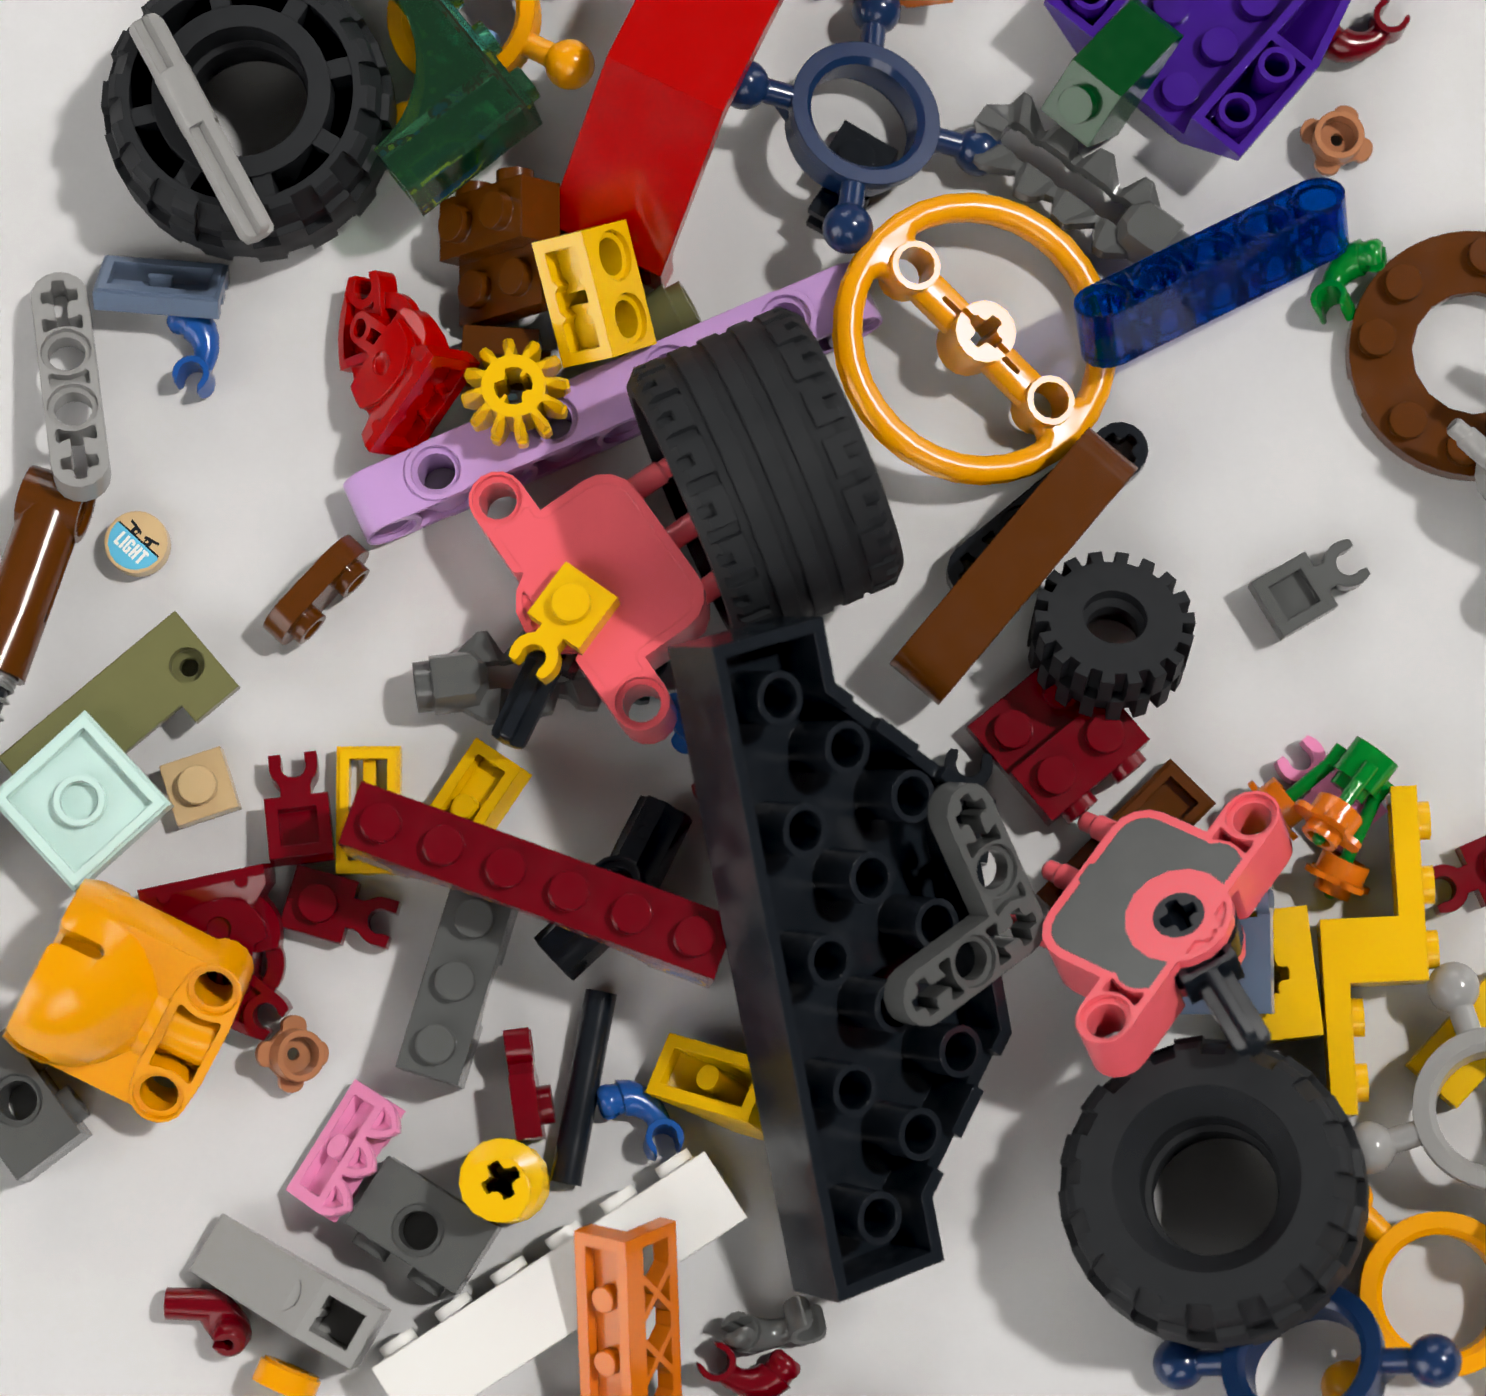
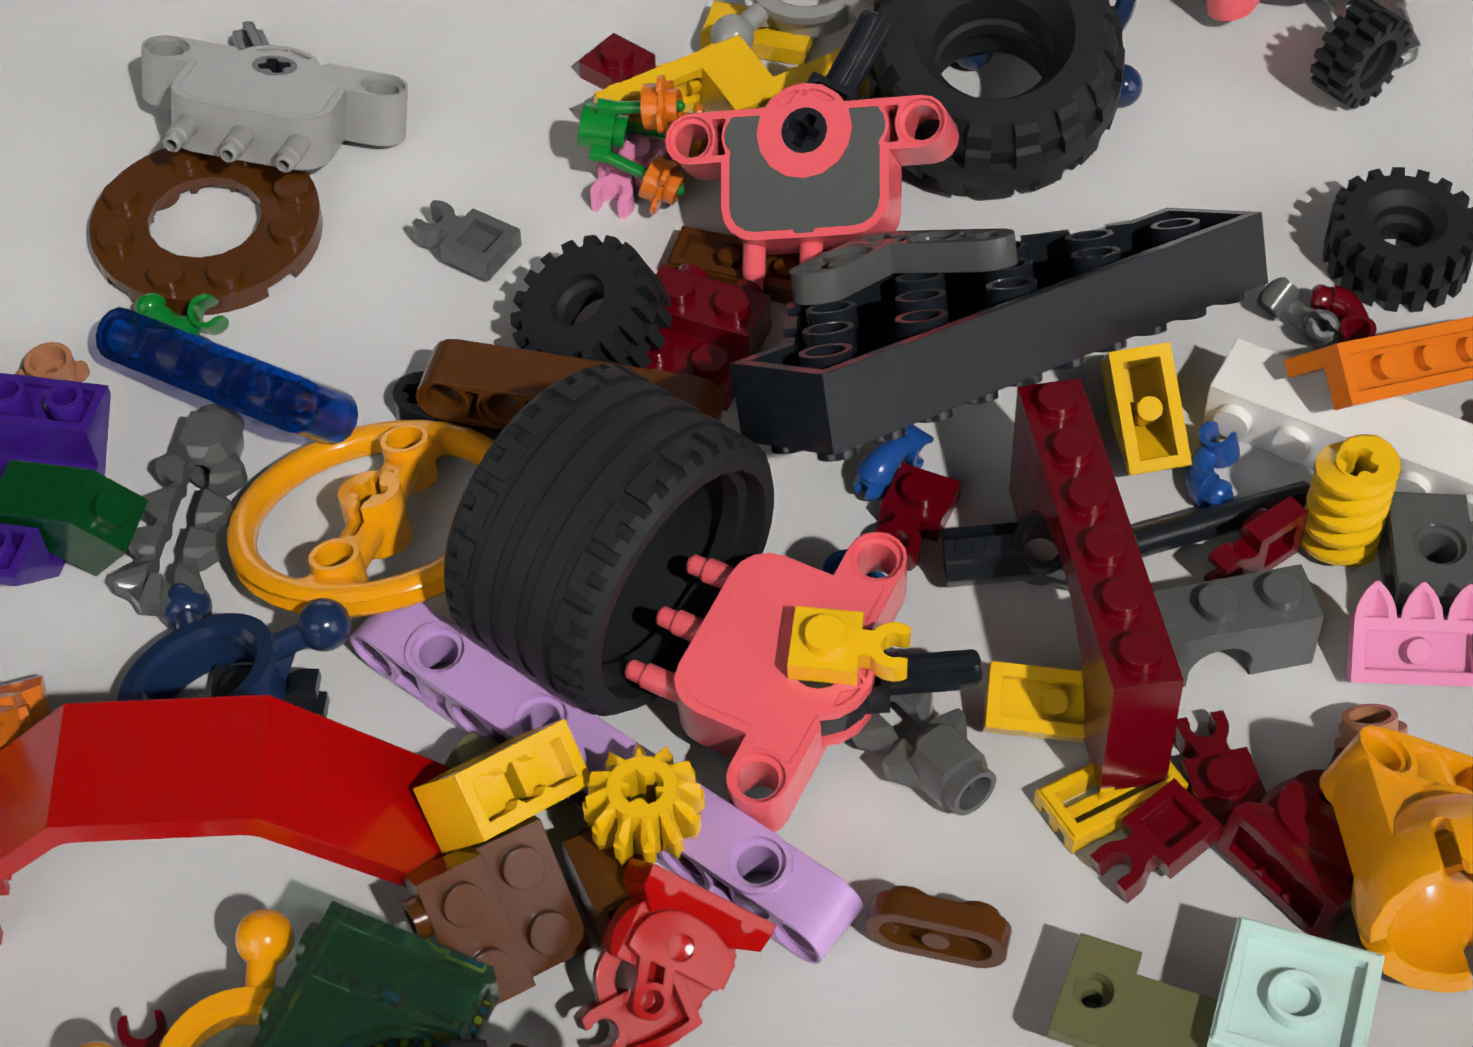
camera: 120 degrees left, 30 degrees down
tan plate [159,746,242,829] -> none

